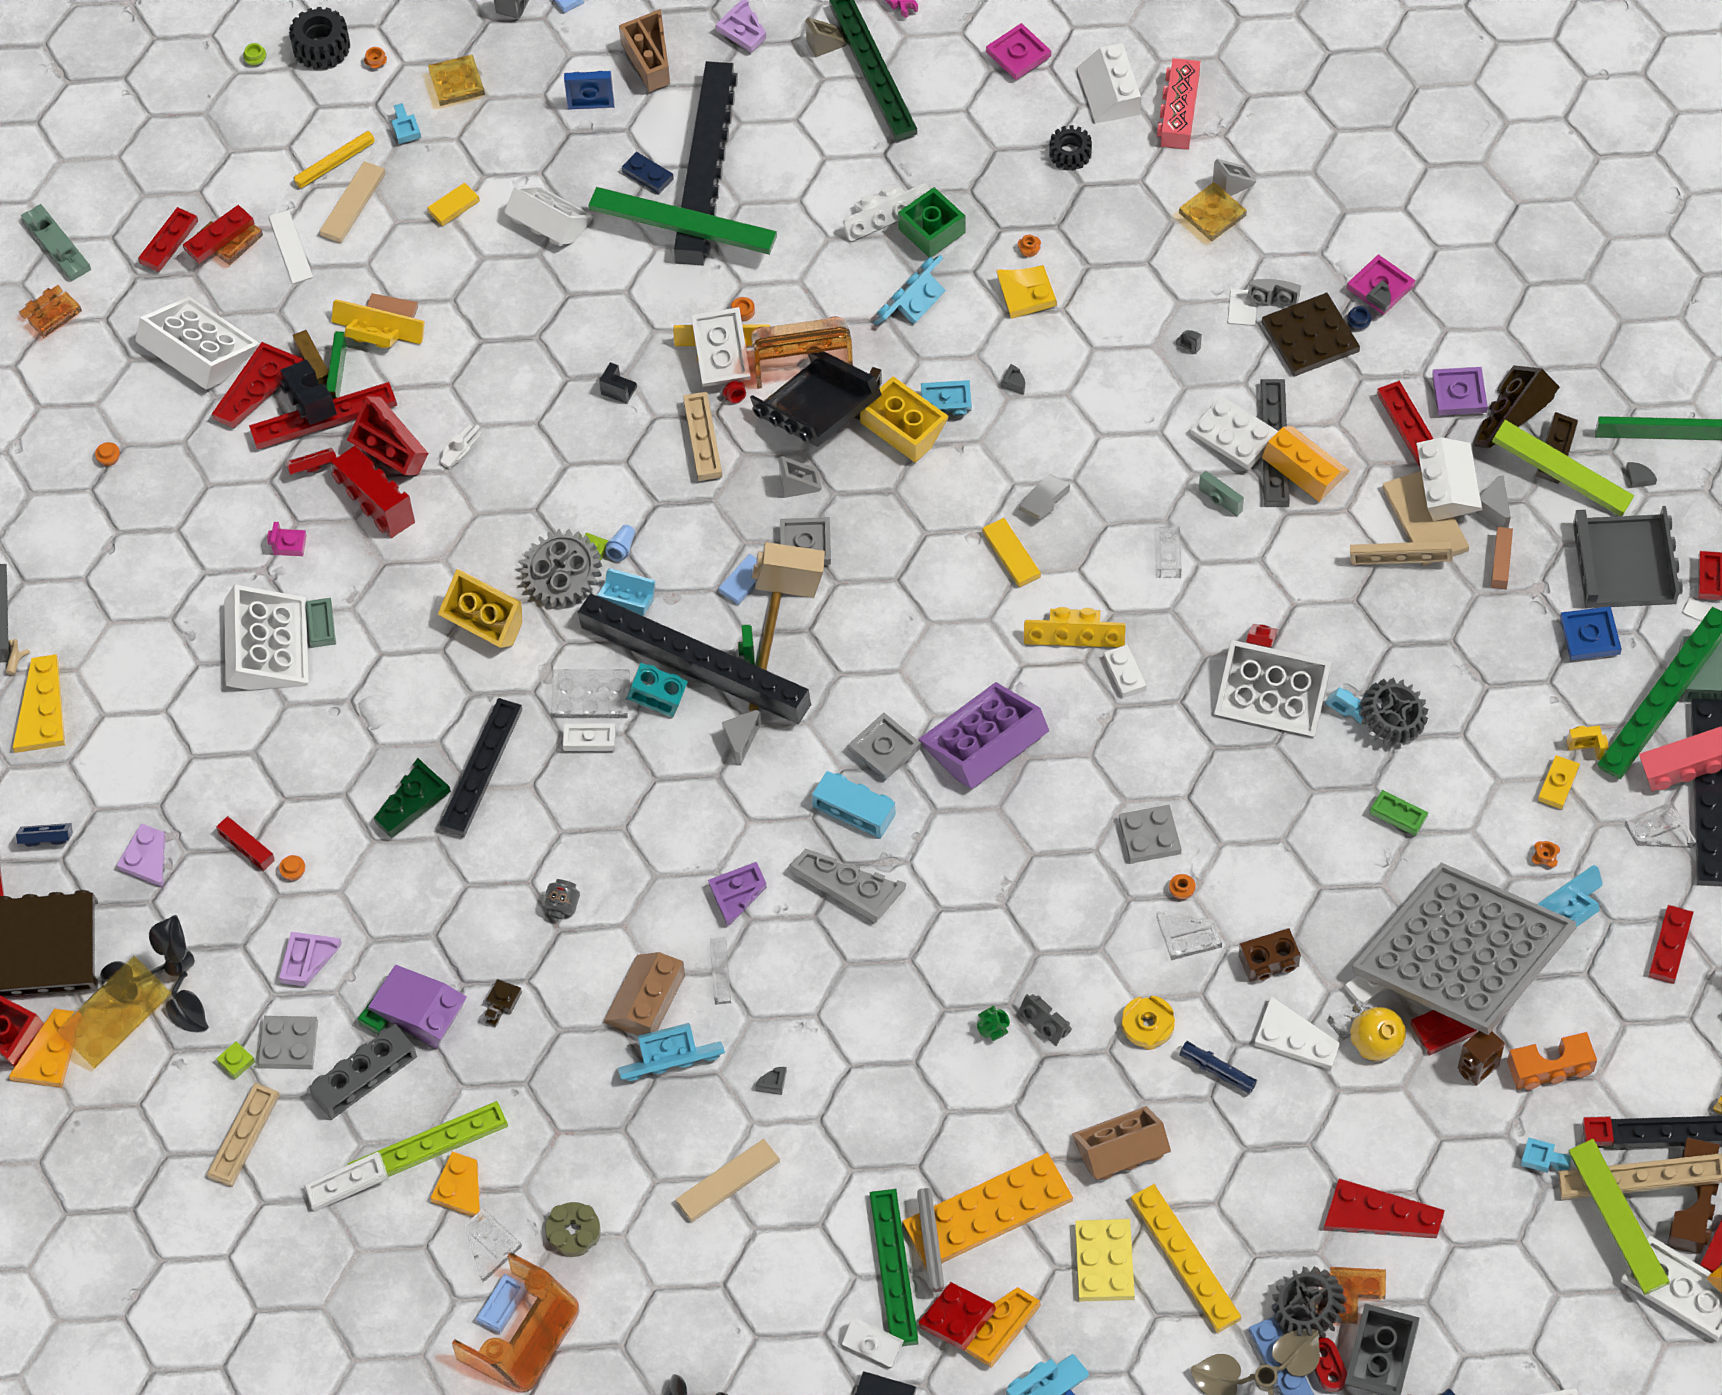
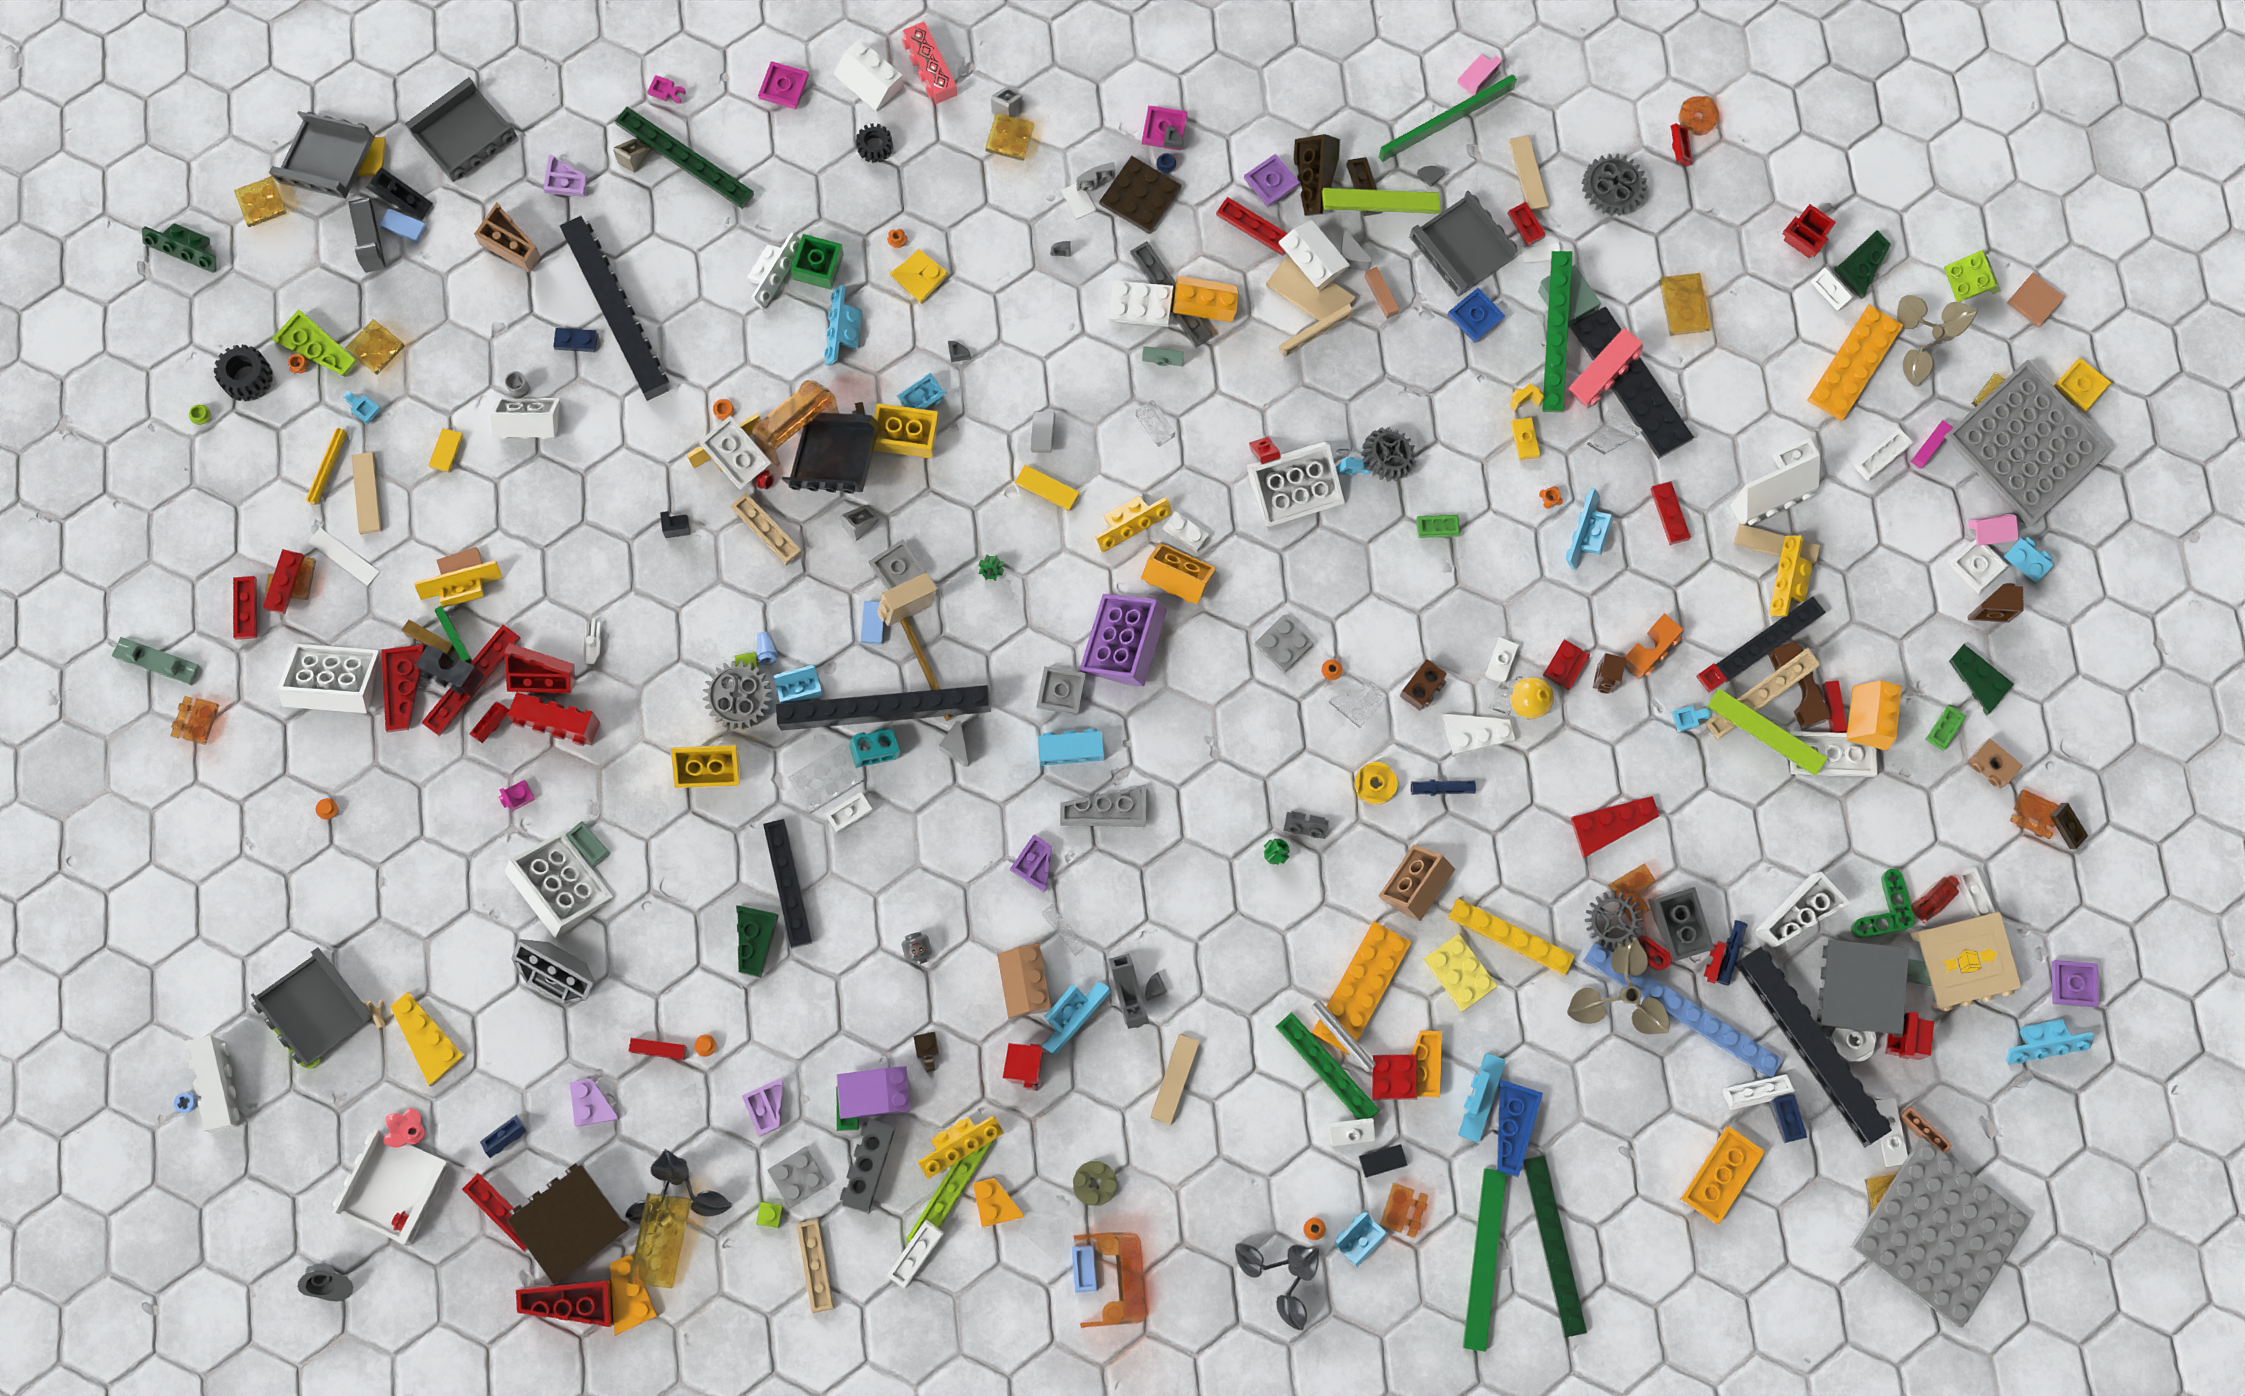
camera: 40 degrees left, 15 degrees up
blue plate [564,71,615,110] -> none
green tile [588,187,777,255] -> none
green plate [738,624,755,665] -> none
light grey plate [1352,862,1576,1035] -> none
none -> lime wing [271,309,358,377]
none -> light grey wheel [505,371,529,398]
none -> dark grey wedge [511,939,595,1004]
none -> yellow bracket [918,1116,1003,1179]
none -> green gear [978,554,1004,581]
none -> red plate [1003,1043,1046,1091]
none -> dark grey arch [1109,953,1149,1029]
none -> light orange slope [1141,542,1216,604]

